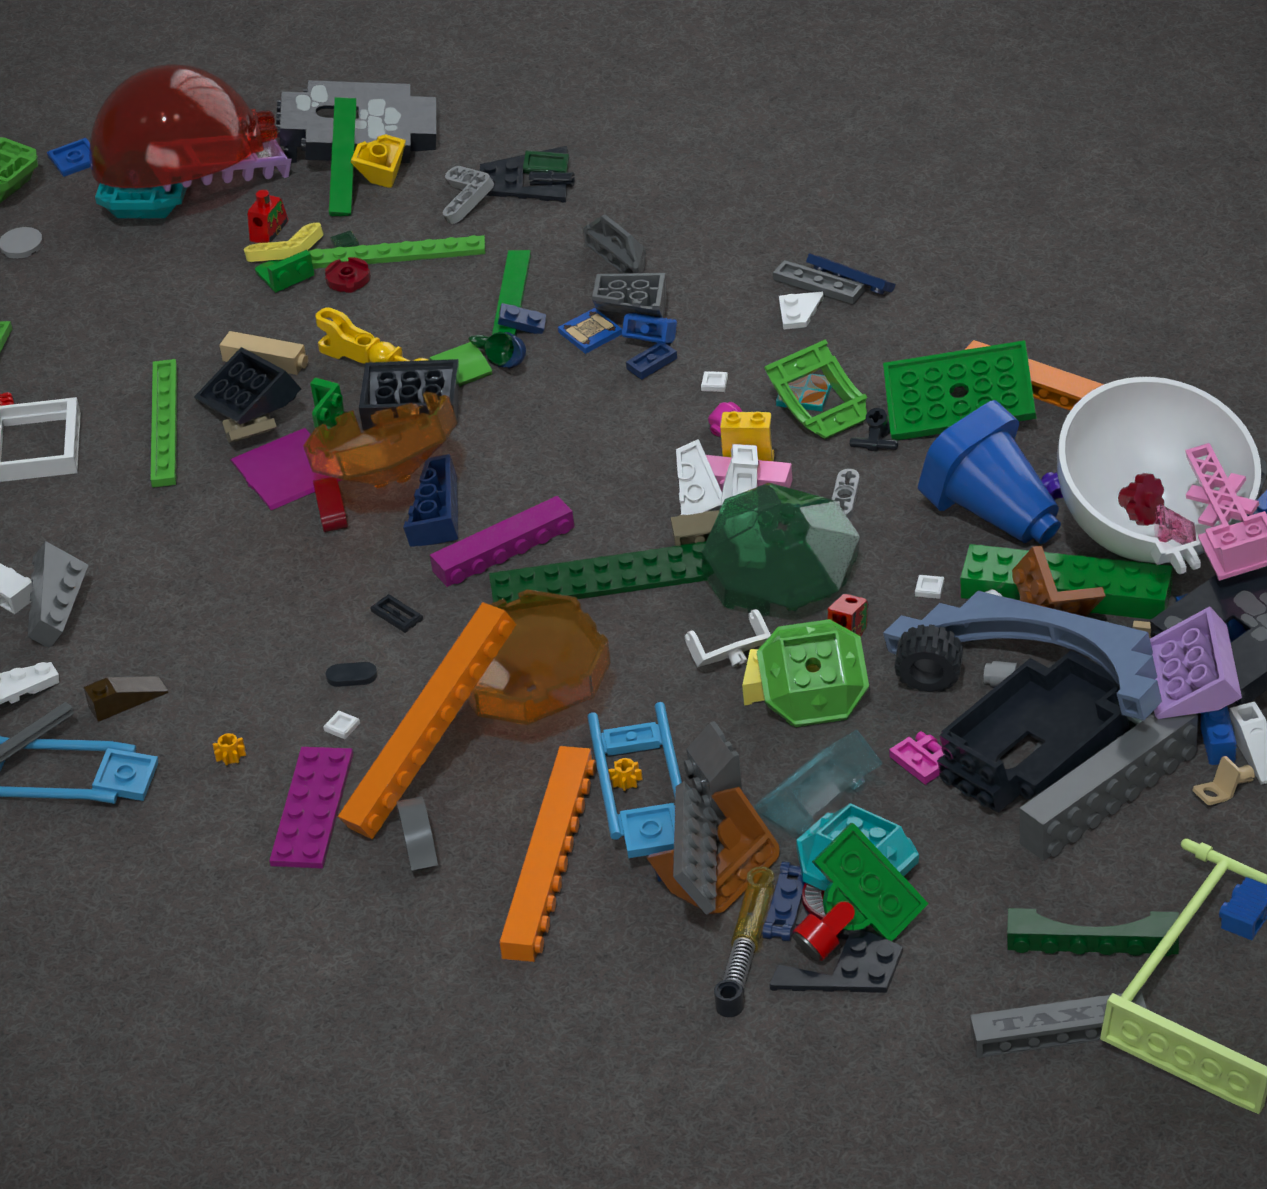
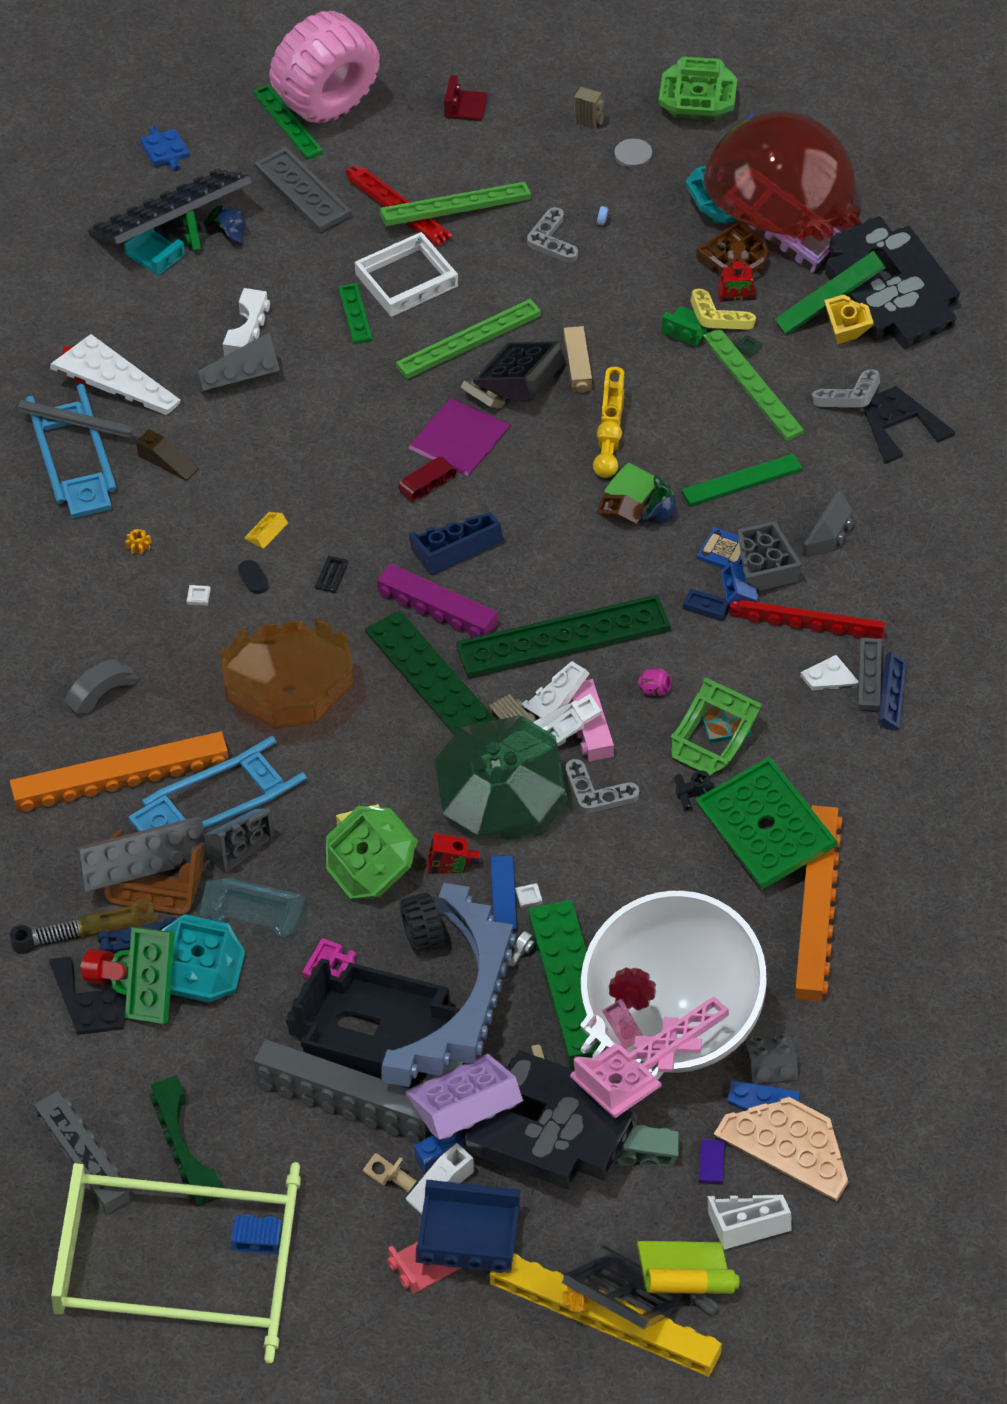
camera: 60 degrees right, 10 degrees up
magenta plate [269,747,353,868] -> none
clear orange windscreen [303,392,457,488] -> none
green bracket [310,378,346,446] -> none
dark red plate [325,257,371,293] -> none
orange brick [338,602,517,839] -> none
black slope [359,359,459,430] -> none
dark blue plate [498,303,546,334] -> none
dark green tile [523,150,569,174] -> none
black pin [529,170,575,186] -> none
light orange gear [608,758,643,791] -> none
white piece [685,609,771,667] -> none
white tile [701,371,728,392] -> none
yellow panel [720,411,774,461] -> none
blue cone [918,400,1061,544] -> none
light grey brick [984,661,1020,687] -> none
dark orange bracket [1012,546,1105,617] -> none
none -> yellow slope [244,512,288,549]
none -> green tile [338,283,373,345]
none -> dark green plate [456,594,671,679]
none -> blue tile [491,856,517,933]
none -> light grey beam [527,207,578,263]
none -> reddish brown slope [596,494,644,524]
none -> light blue tile [597,206,609,226]
none -> reddish brown connector [696,221,768,276]
none -> red hinge [730,600,885,639]

